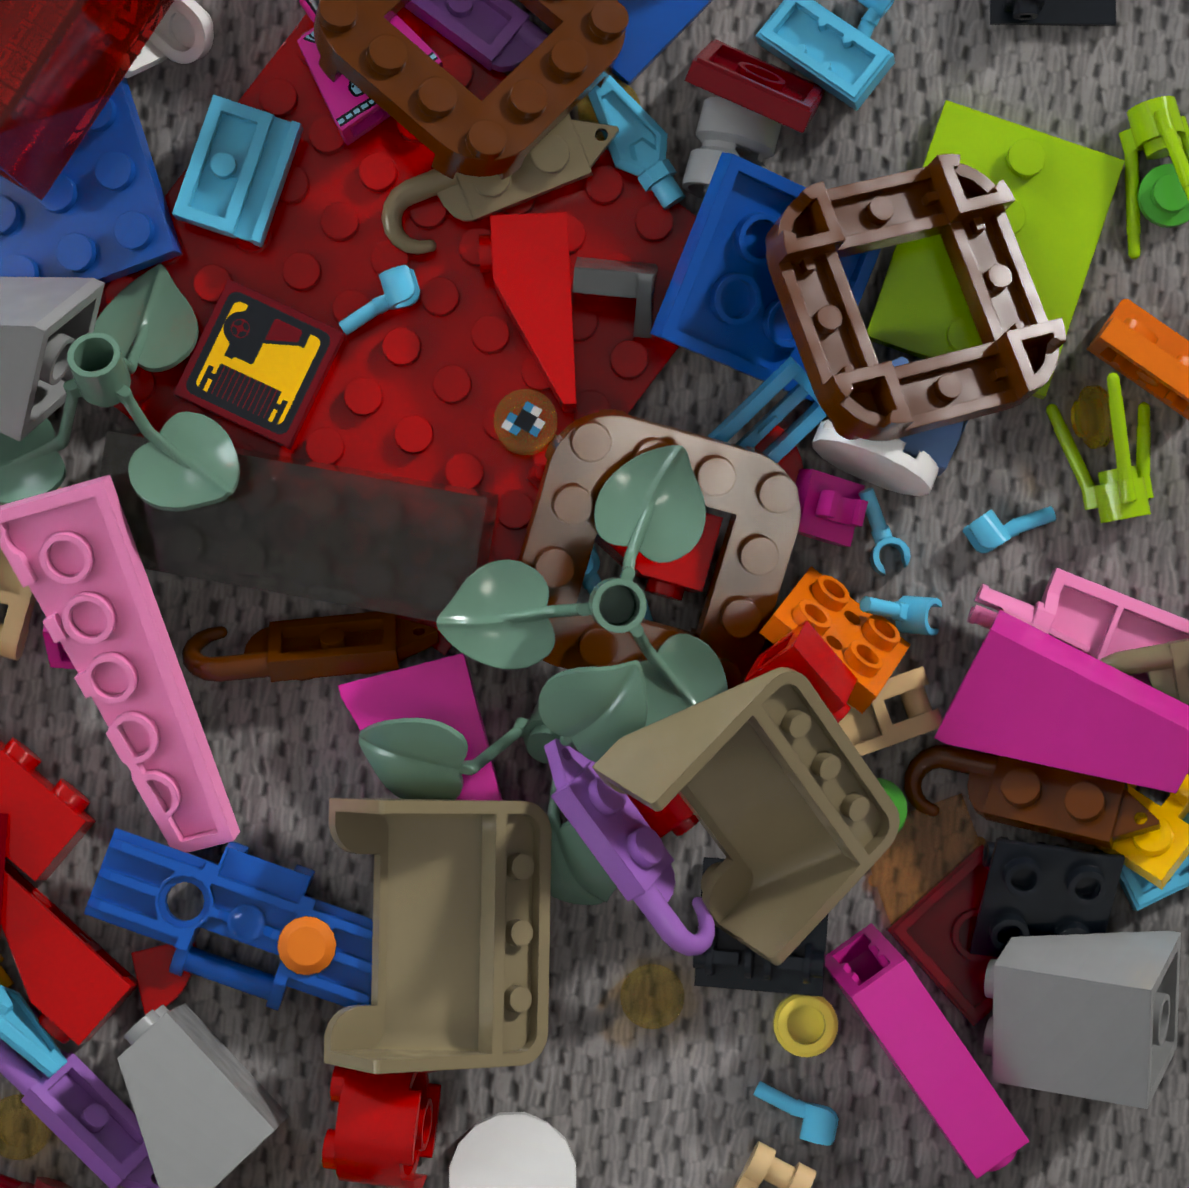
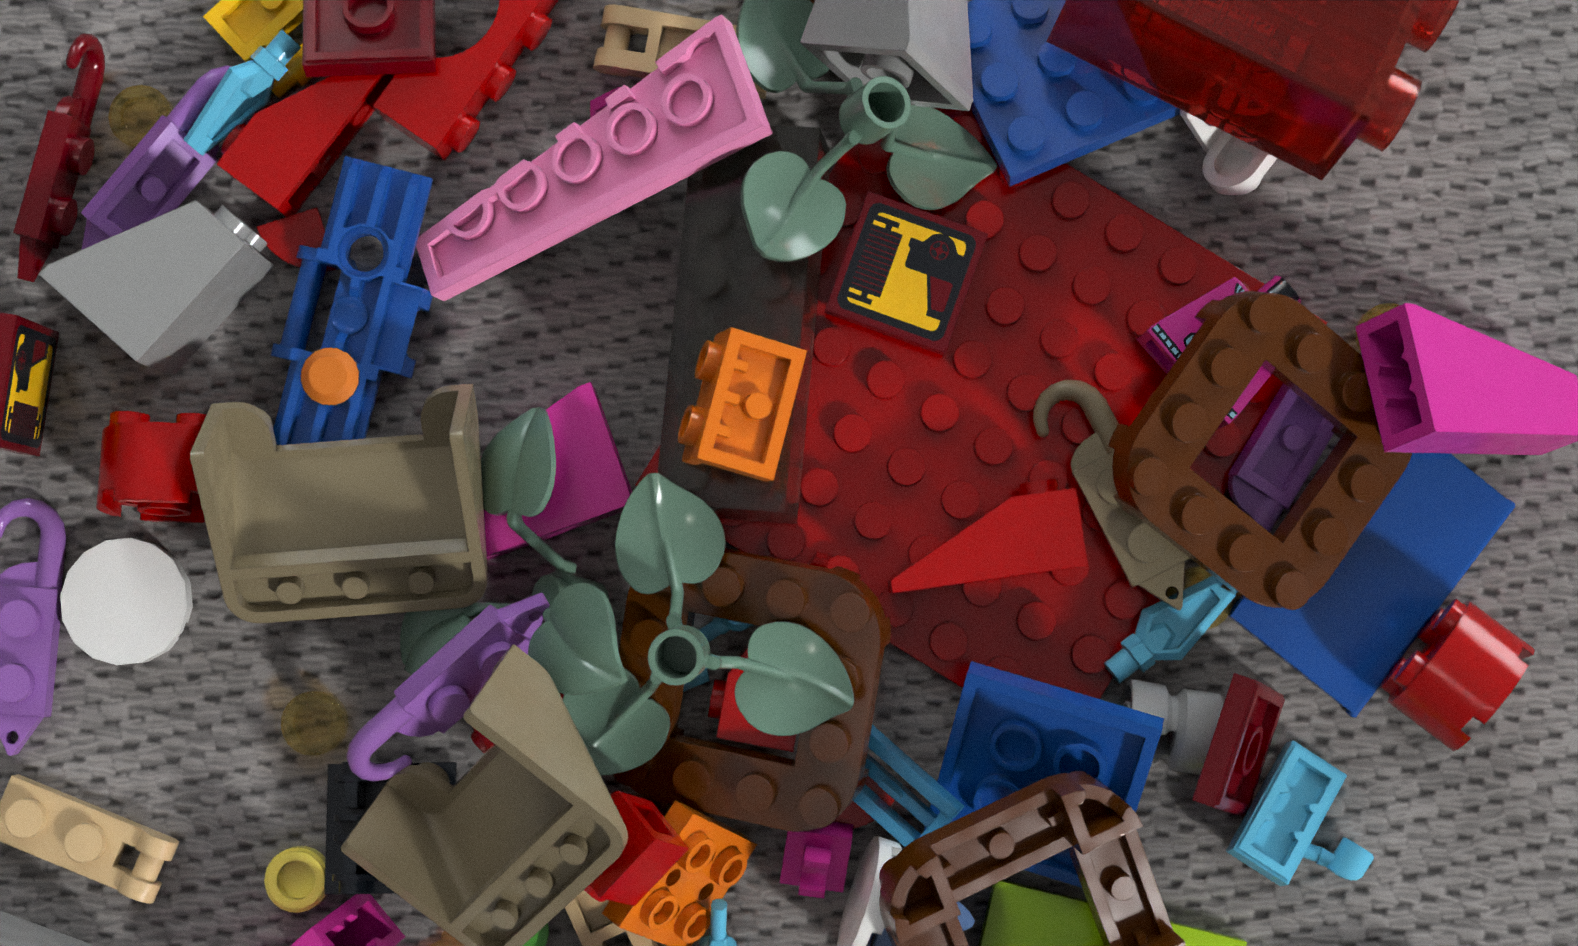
camera: 80 degrees right, 0 degrees up
medium azure plate [172,95,303,248] -> none
reddish brown plate [182,610,439,682] -> none
medium azure hand [338,265,420,335] -> none
clear yellow tile [494,389,558,455] -> none
dark grey tile [572,257,658,338] -> none
medium azure hand [753,1081,839,1146] -> none
medium azure hand [858,488,911,576] -> none
none -> orange bracket [678,327,807,482]

